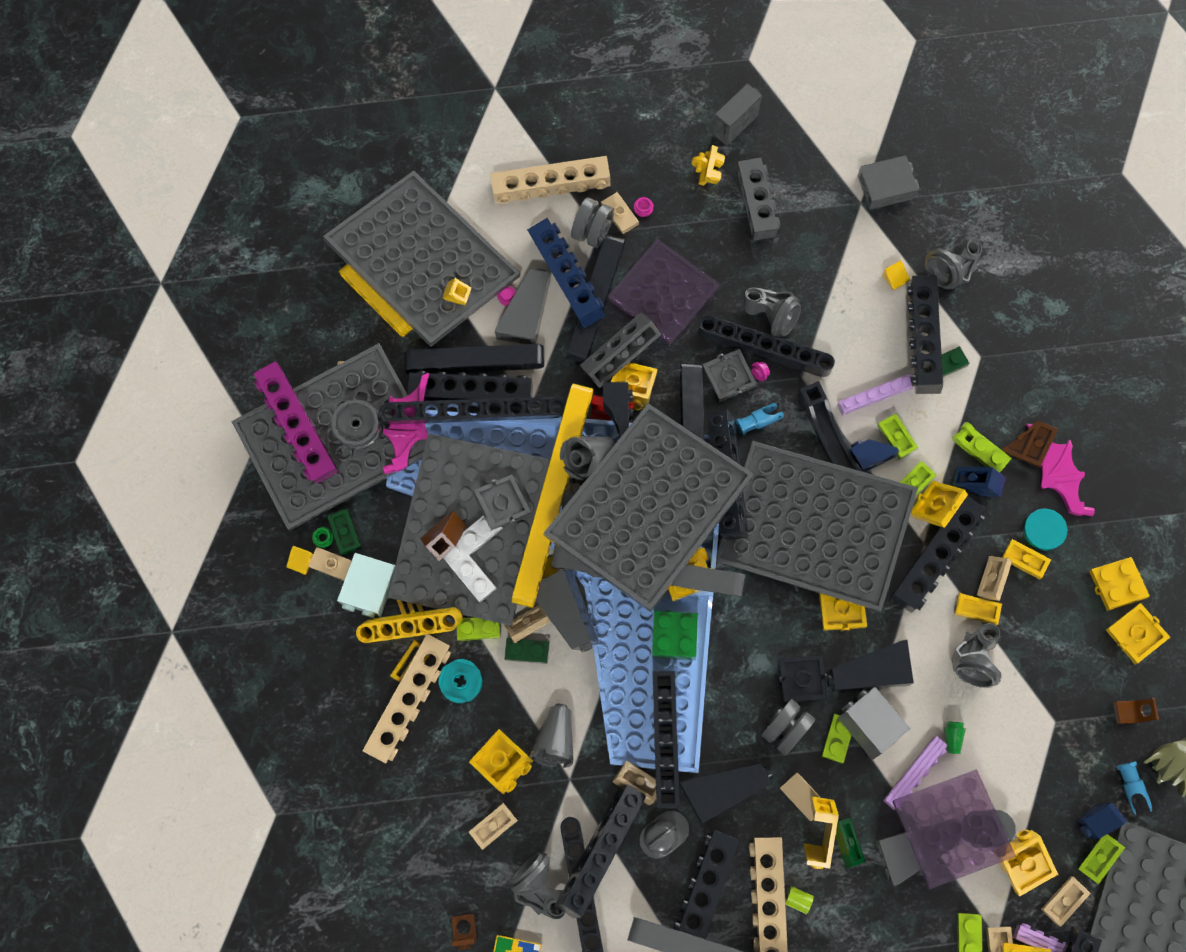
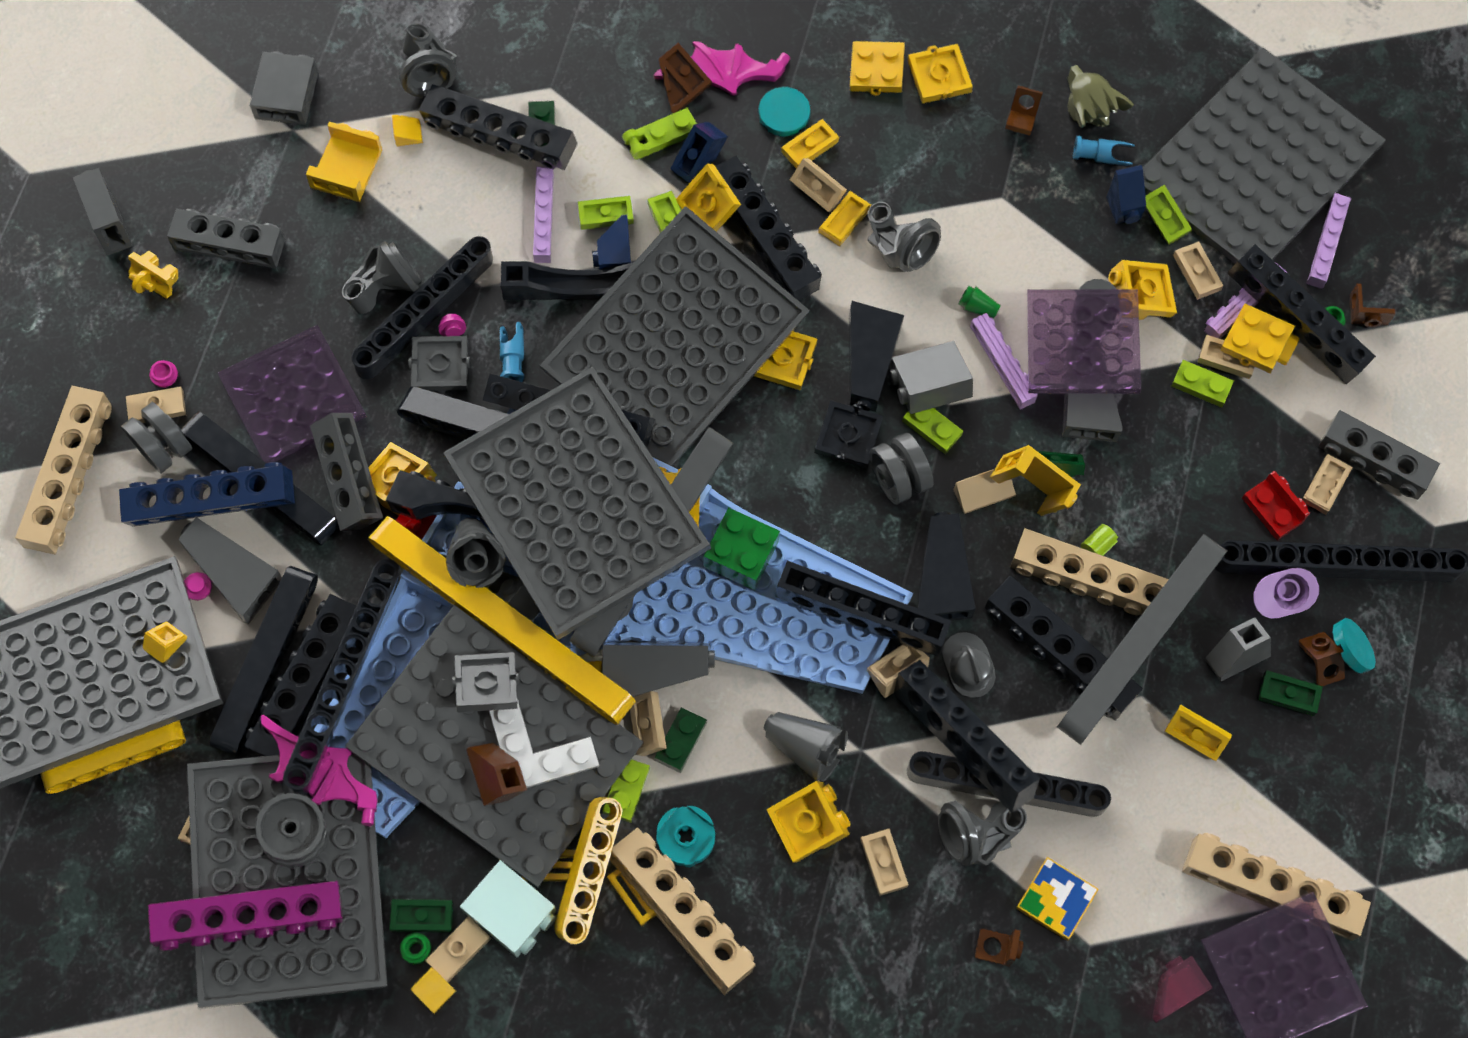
camera: 75 degrees left, 5 degrees down
none -> yellow panel [306,121,383,202]

